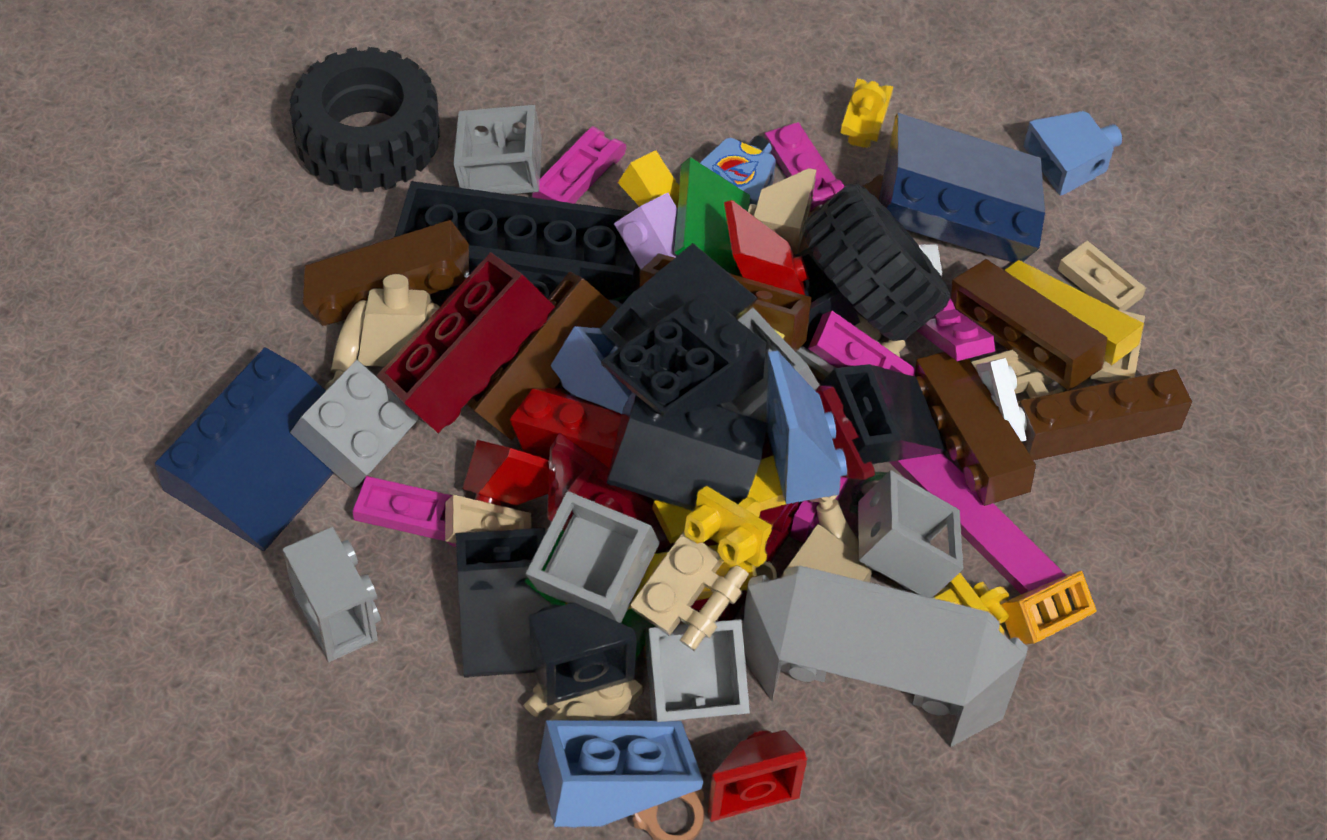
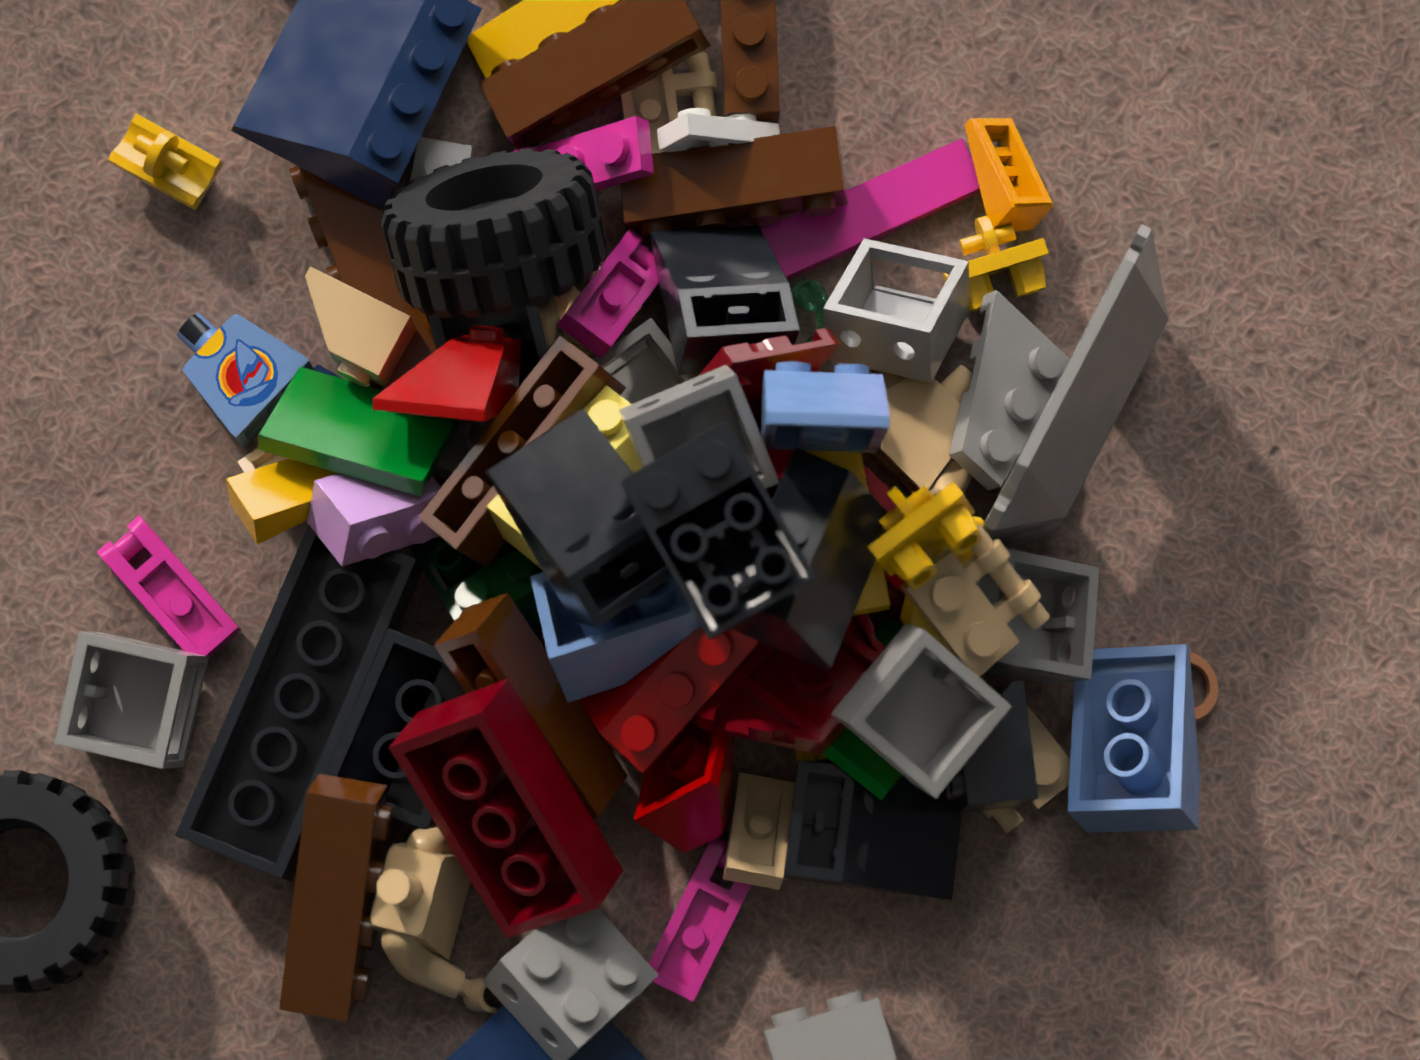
camera: 75 degrees left, 25 degrees up
red slope [708,730,808,822] -> none
dark pink plate [764,122,845,212] -> none

